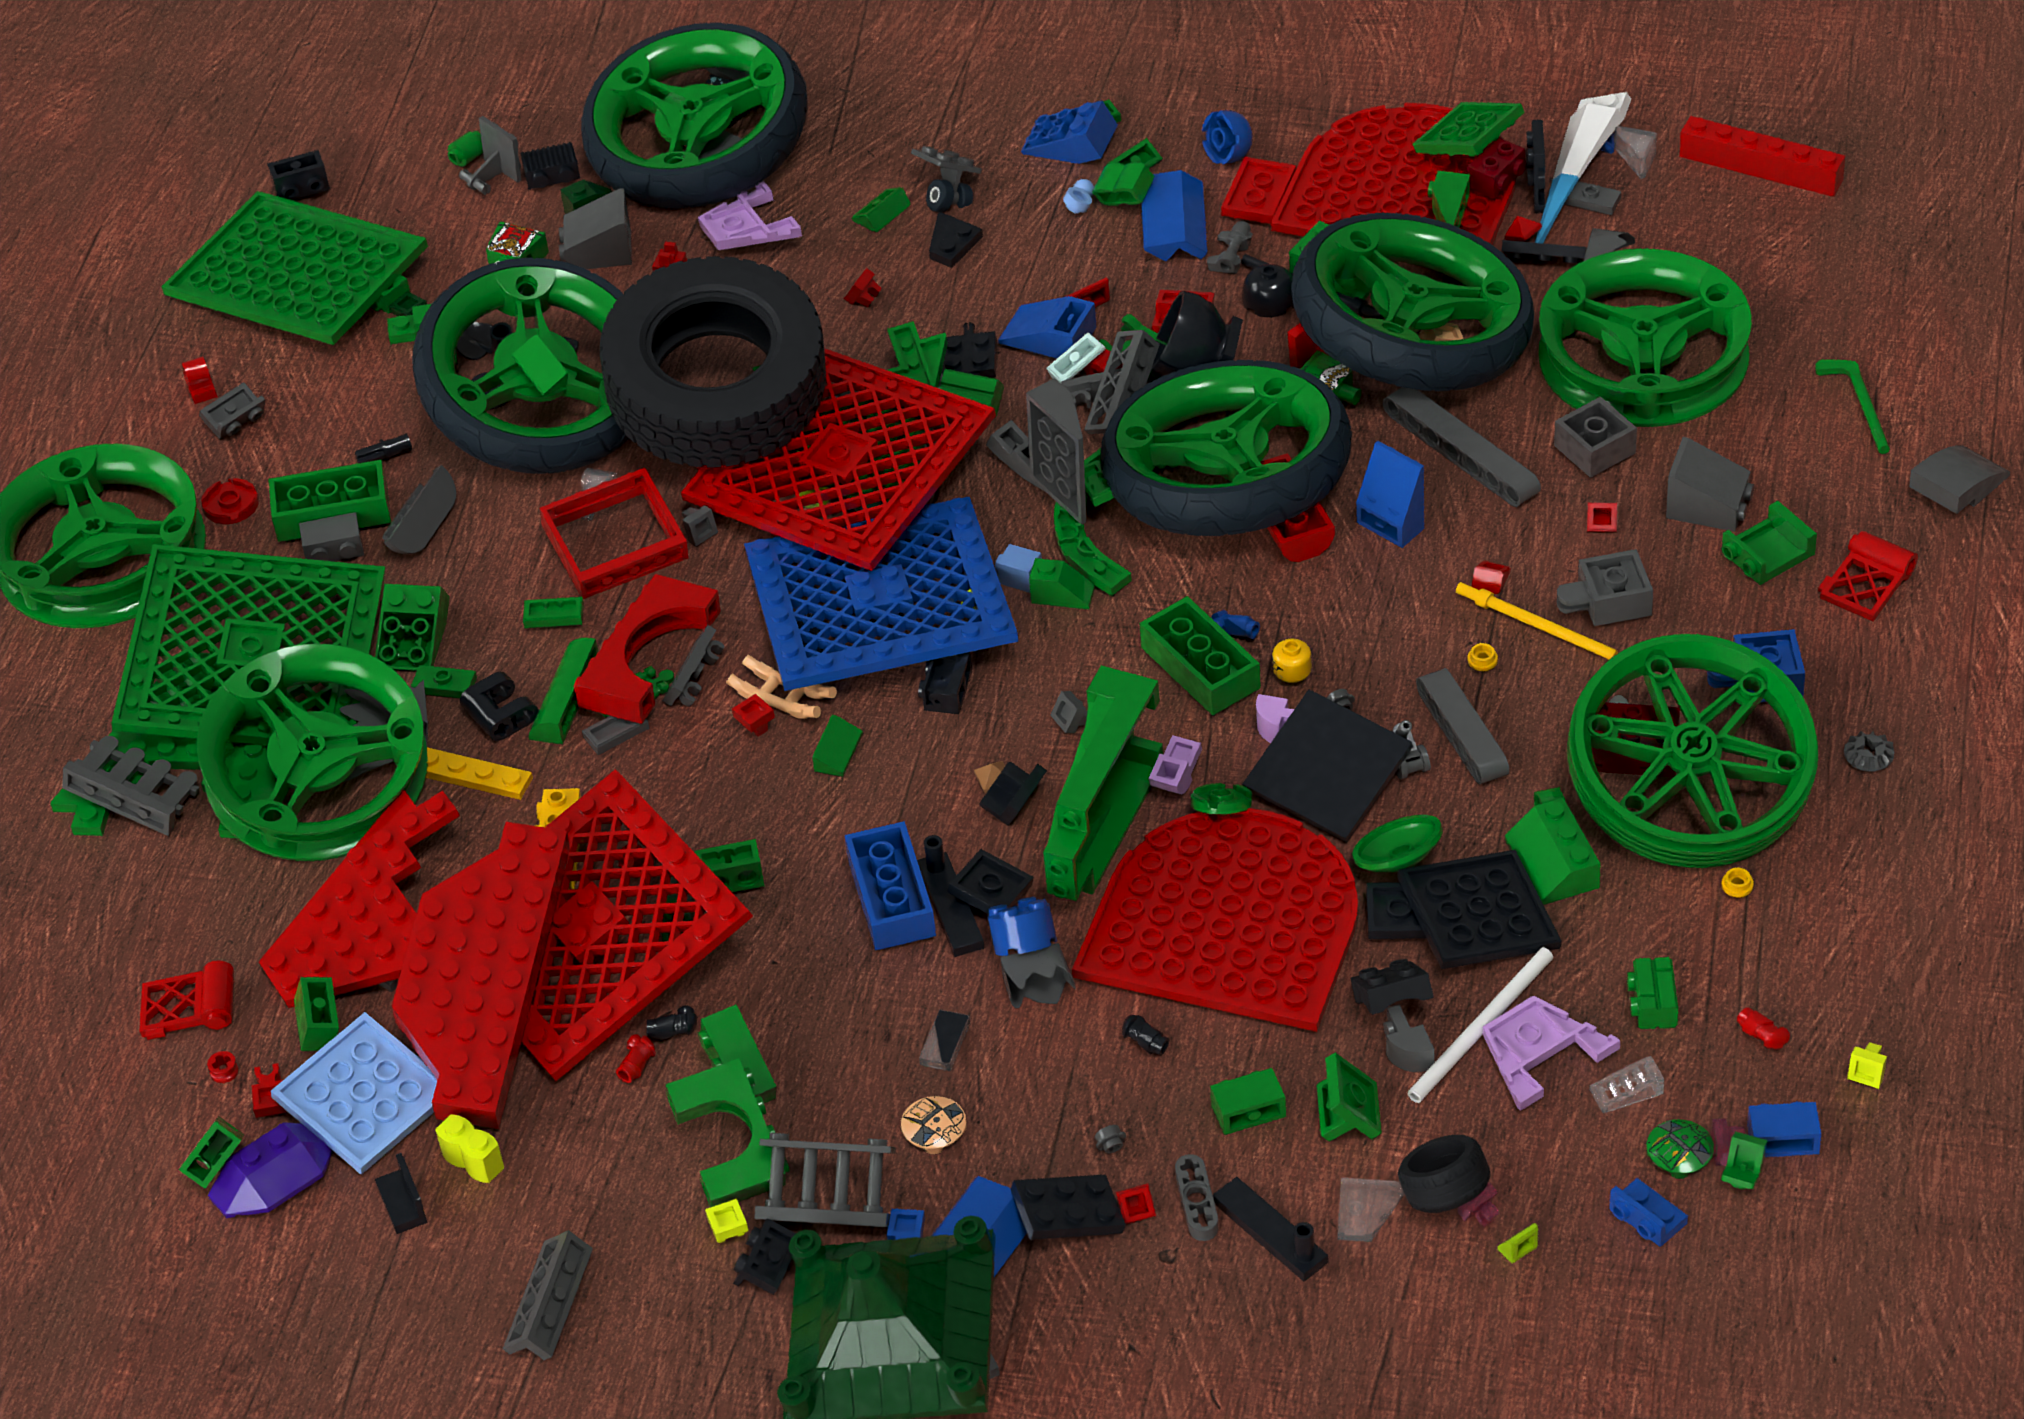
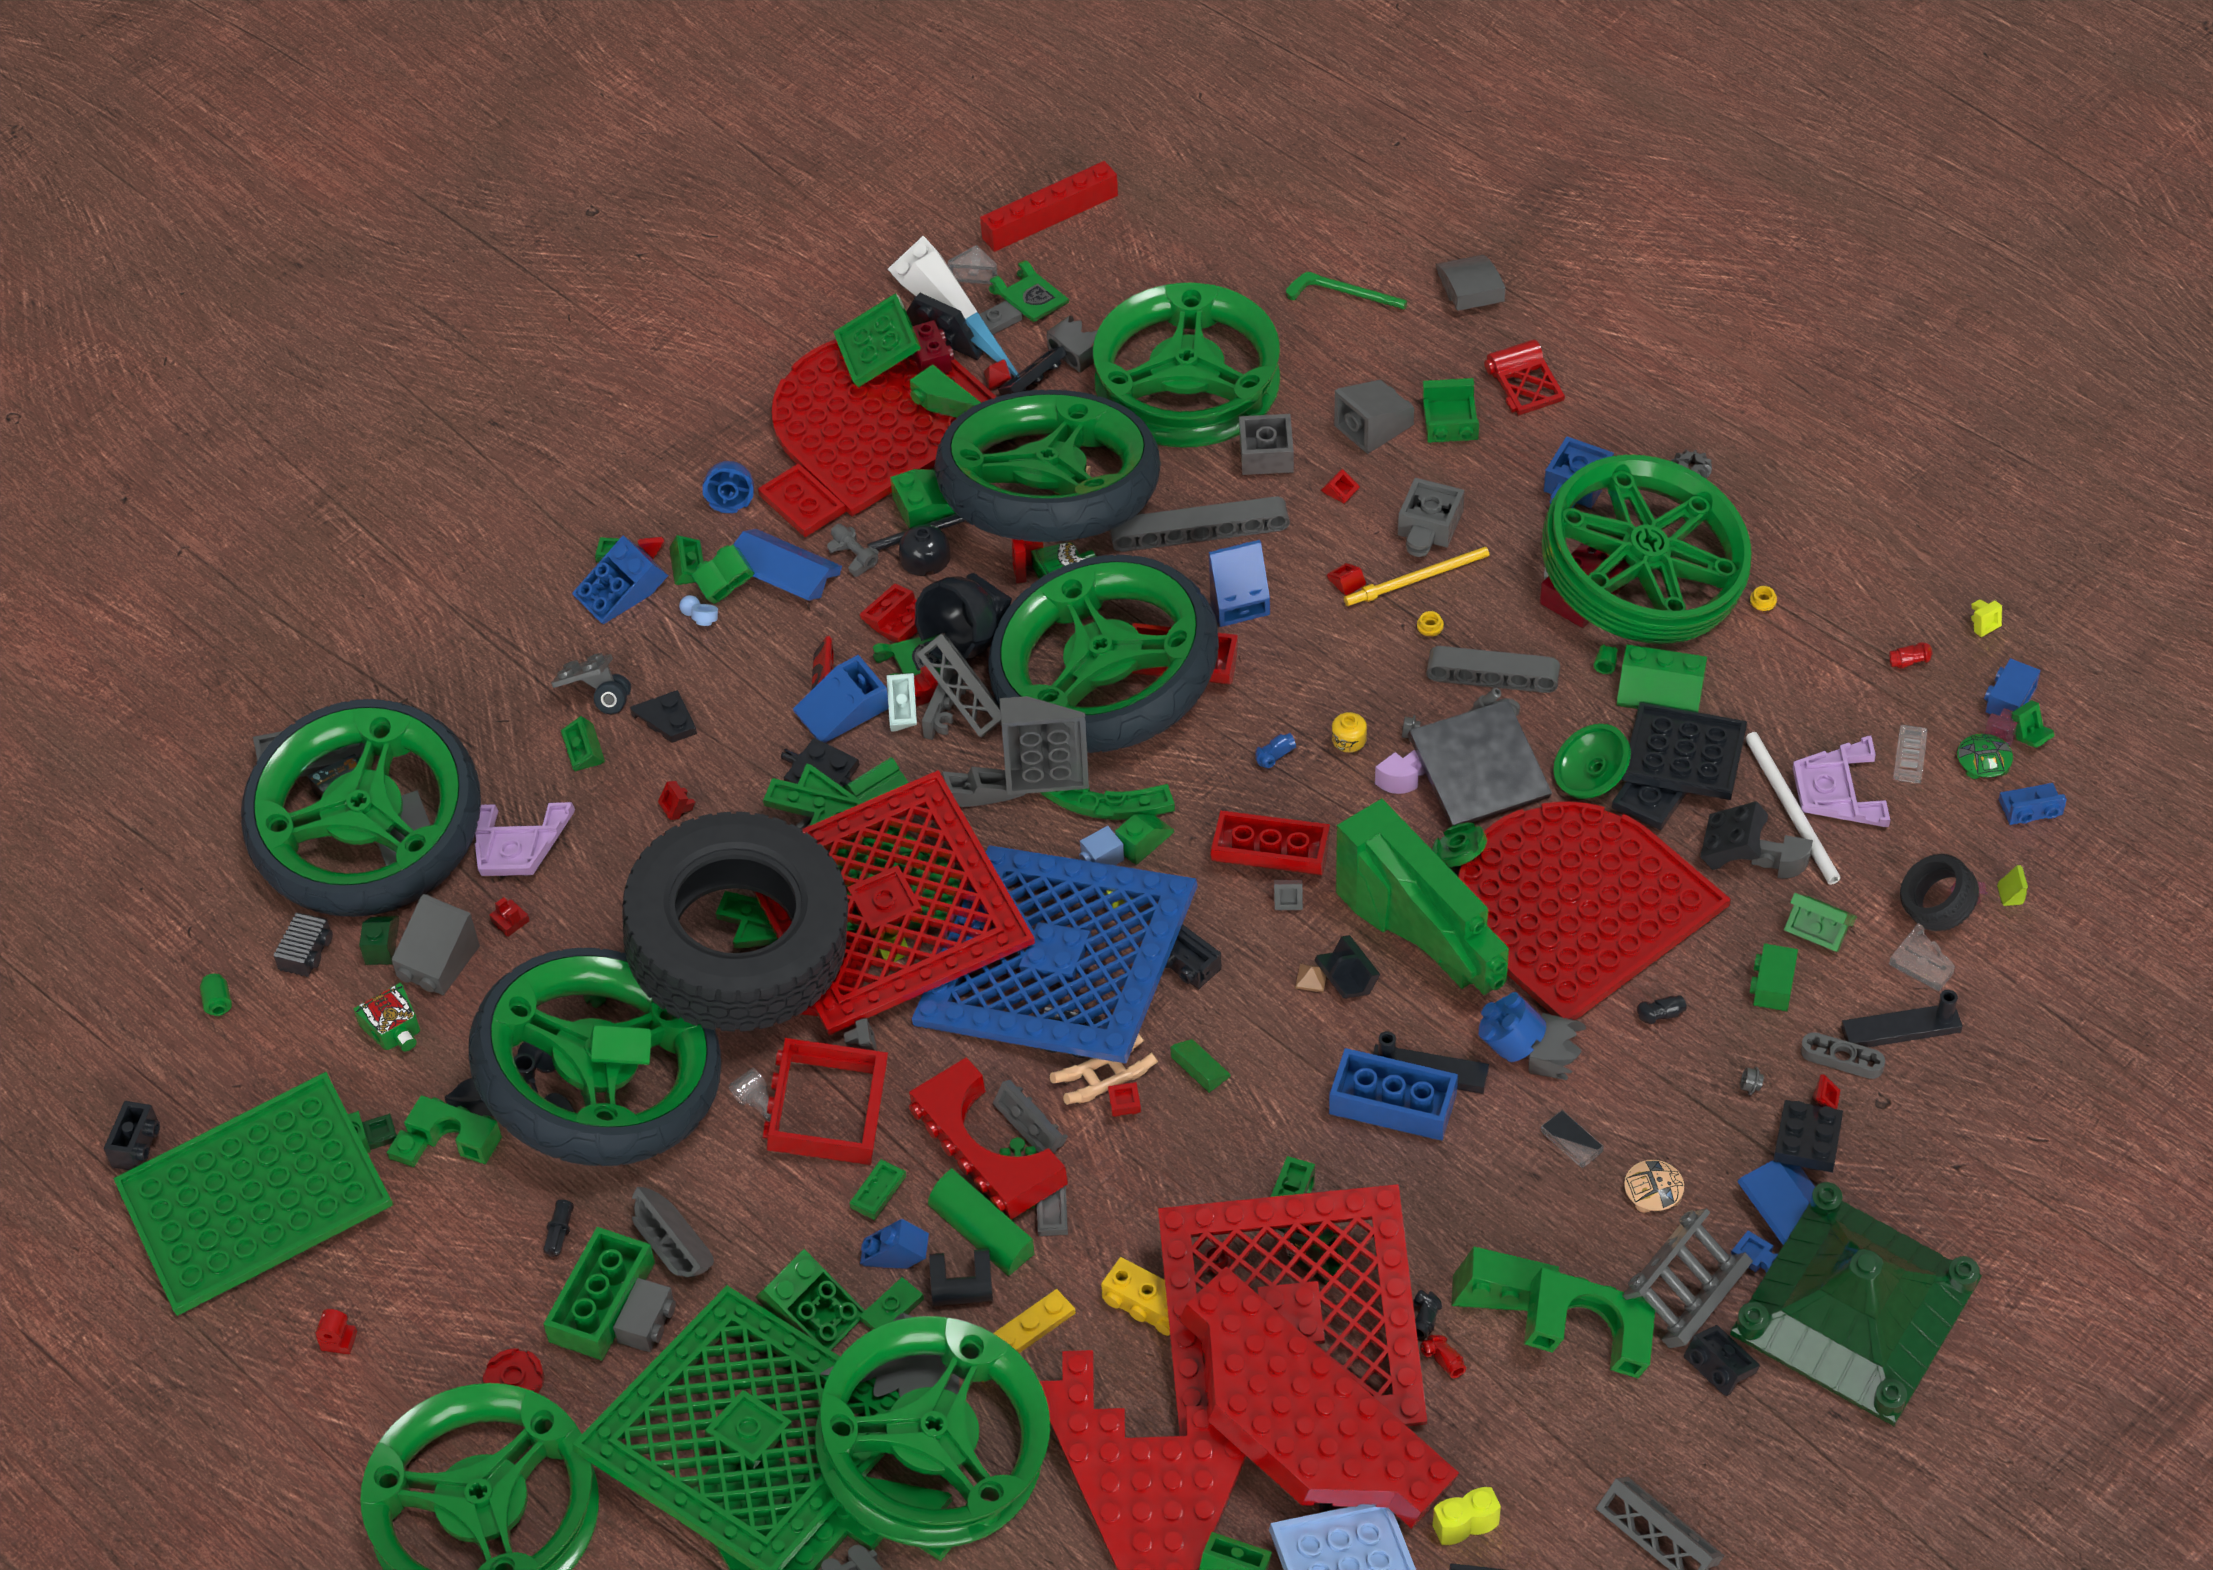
camera: 60 degrees left, 5 degrees up
dark grey bracket [199,382,266,440] -> none
dark grey plate [459,116,522,195] -> none
neon yellow tile [705,1199,748,1243] -> none
black plate [948,849,1034,914] -> none
green brick [1139,596,1261,716] -> none
green brick [1627,957,1678,1029] -> none
none -> red slope [637,537,666,559]
none -> blue slope [860,1219,929,1269]
none -> green flag [988,260,1069,323]
none -> red brick [1211,810,1330,875]

